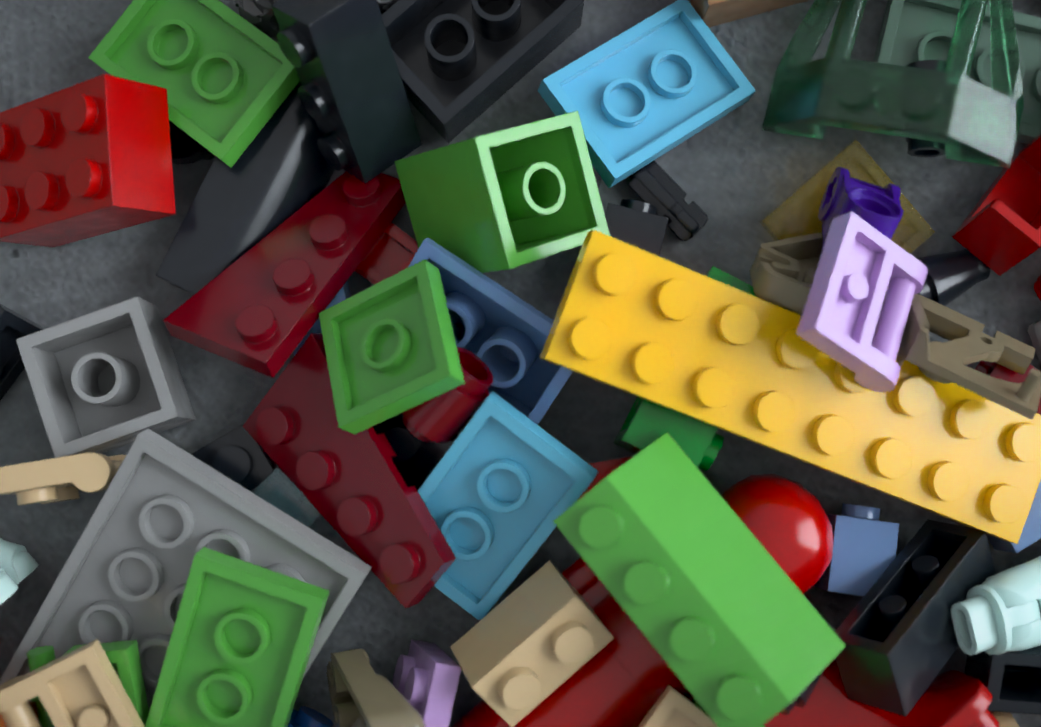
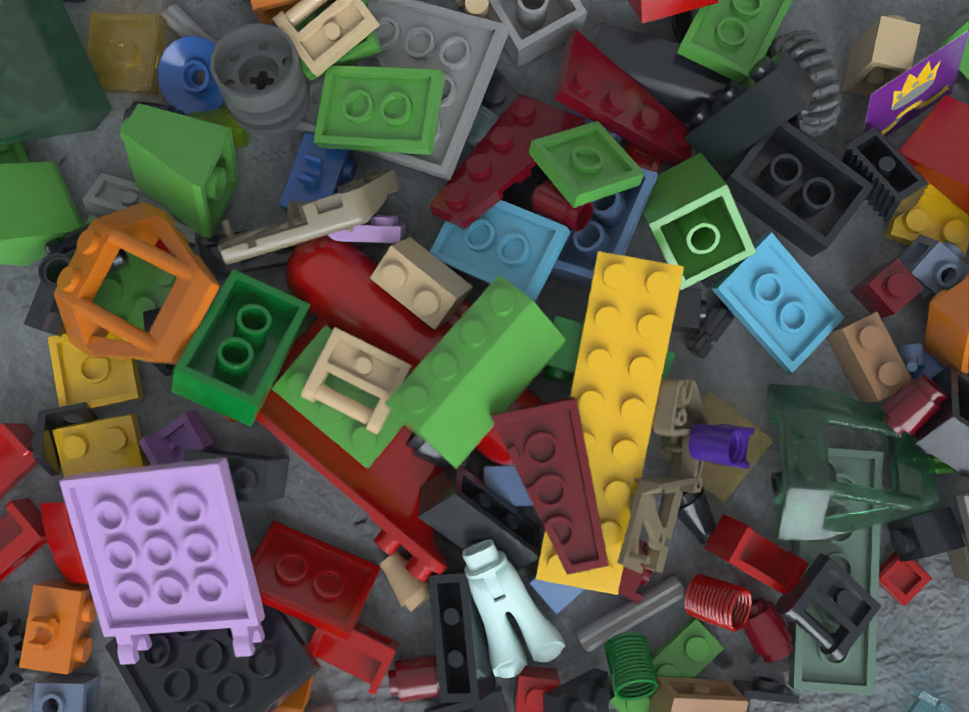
camera: 80 degrees right, 0 degrees up
lavender plate [796,212,928,392] -> none
none -> dark red wing [490,396,609,575]

